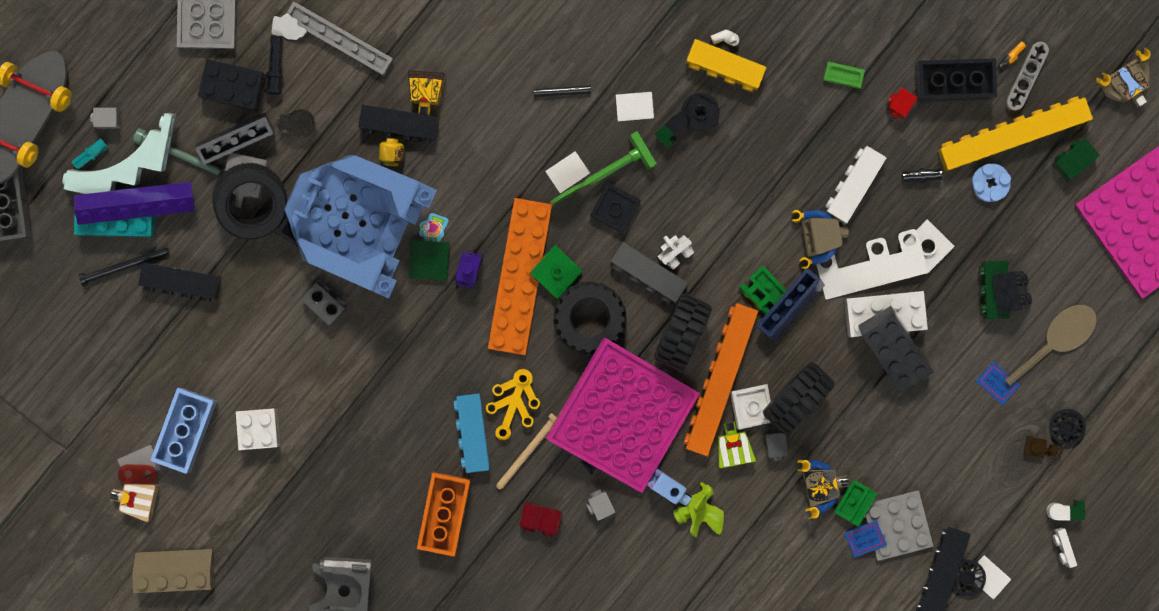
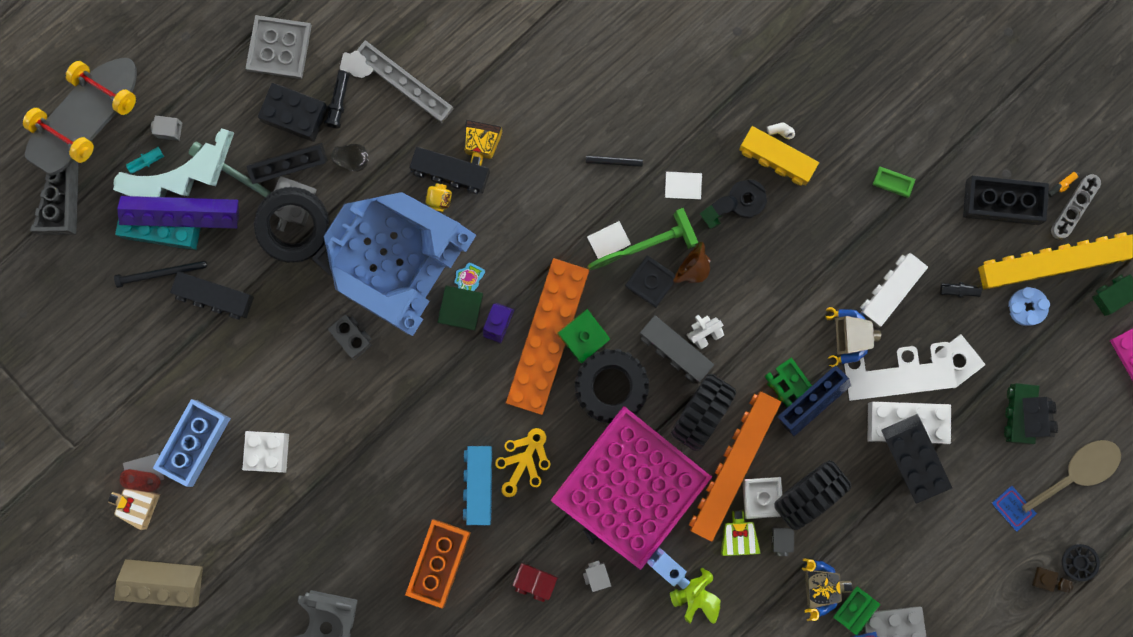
camera: 15 degrees right, 5 degrees down
tan bar [496,413,557,490] -> none
red brick [887,88,918,119] -> none
none -> reddish brown hat [673,242,711,283]

